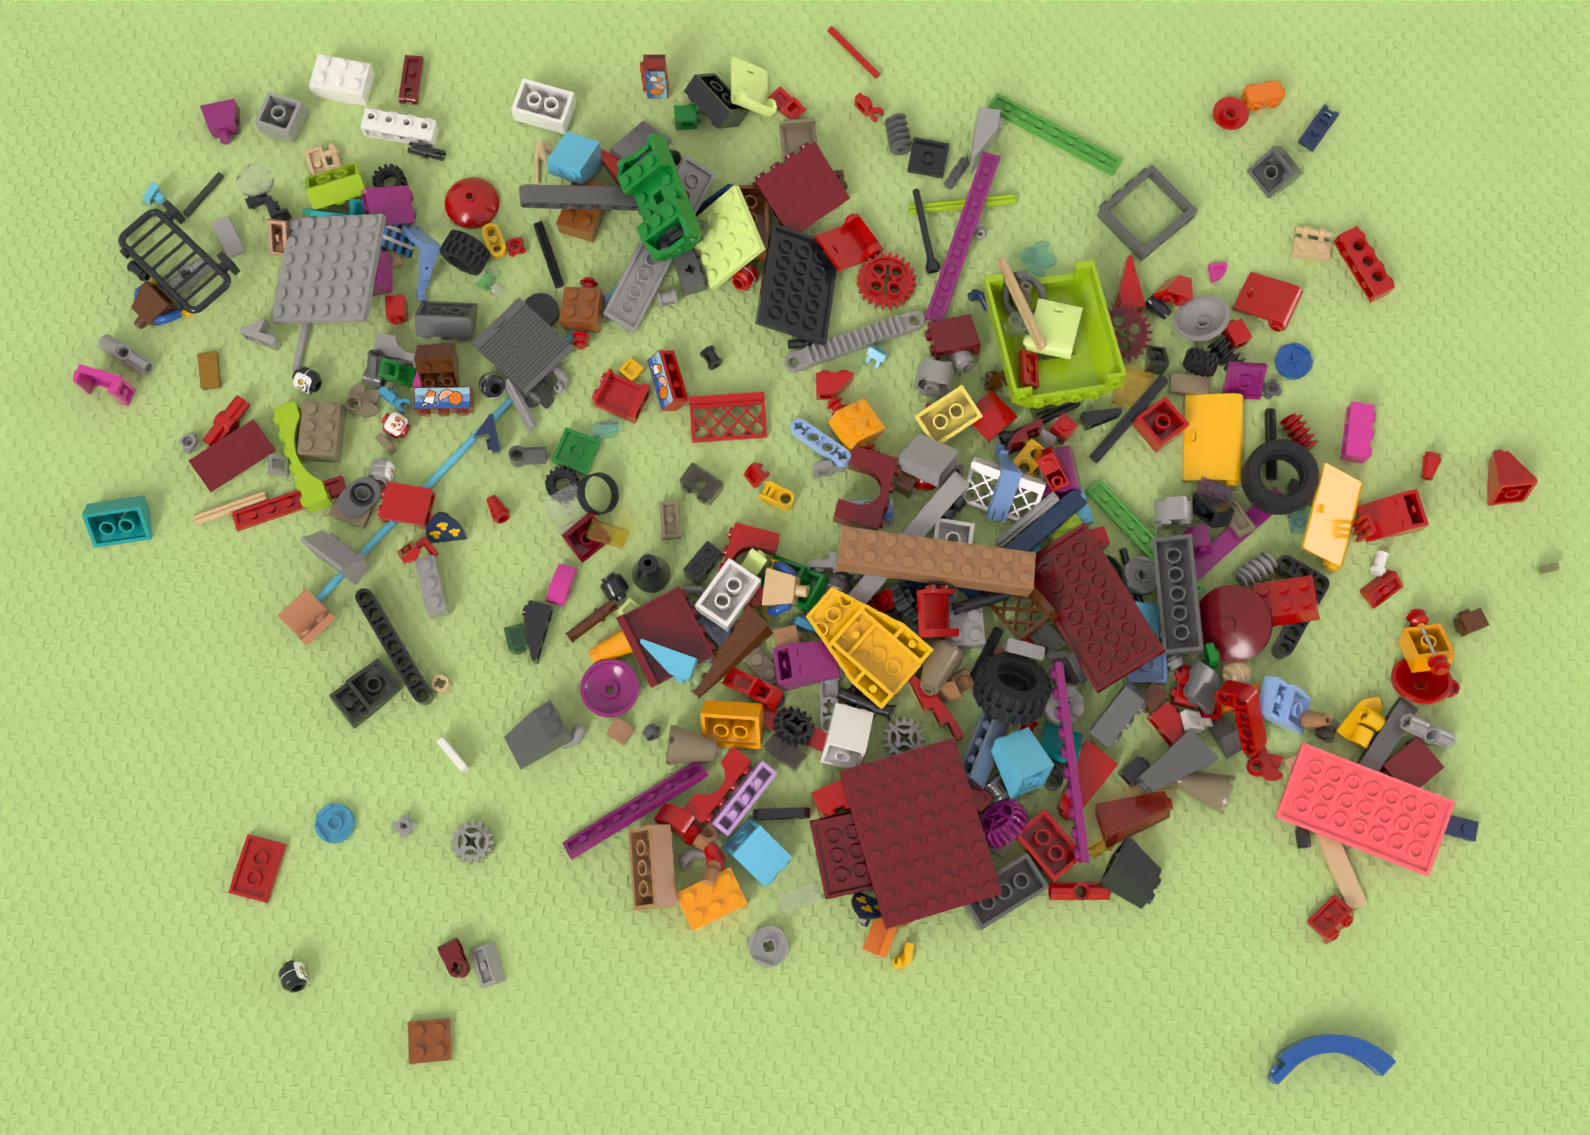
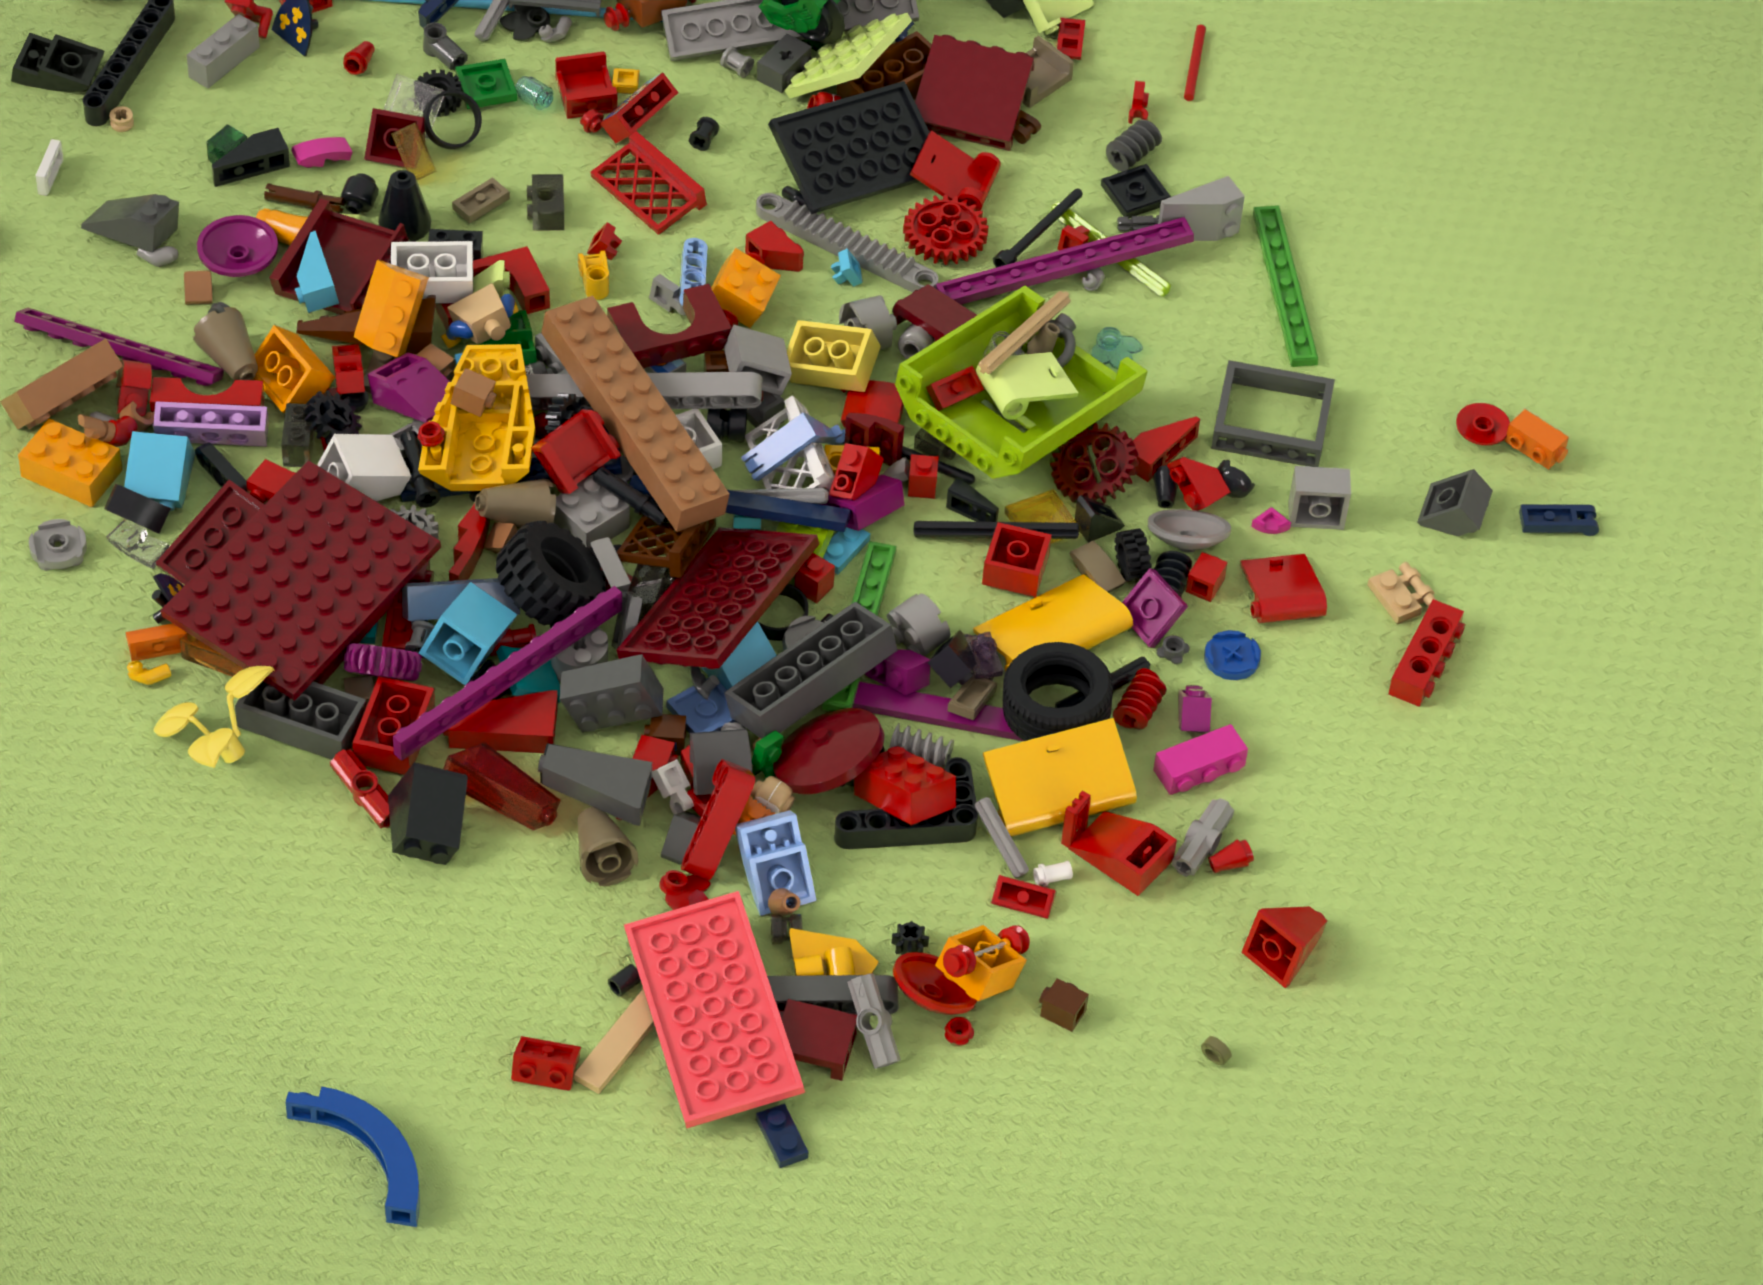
camera: 50 degrees right, 25 degrees down
none -> black slope [104,483,171,534]
none -> light yellow plant [154,666,275,768]
none -> light orange slope [353,259,429,357]
none -> red plate [418,421,445,447]
none -> medium nougat brick [450,368,497,417]
none -> red plate [580,109,604,133]
none -> black gear [891,921,929,955]
none -> light grey axle [974,797,1029,878]
none -> red tile [1057,225,1090,251]
none -> light grey piece [1172,798,1234,877]
none -> magenta slope [1178,685,1212,732]
none -> black hair [1217,460,1255,498]
none -> light grey brick [1288,466,1351,530]

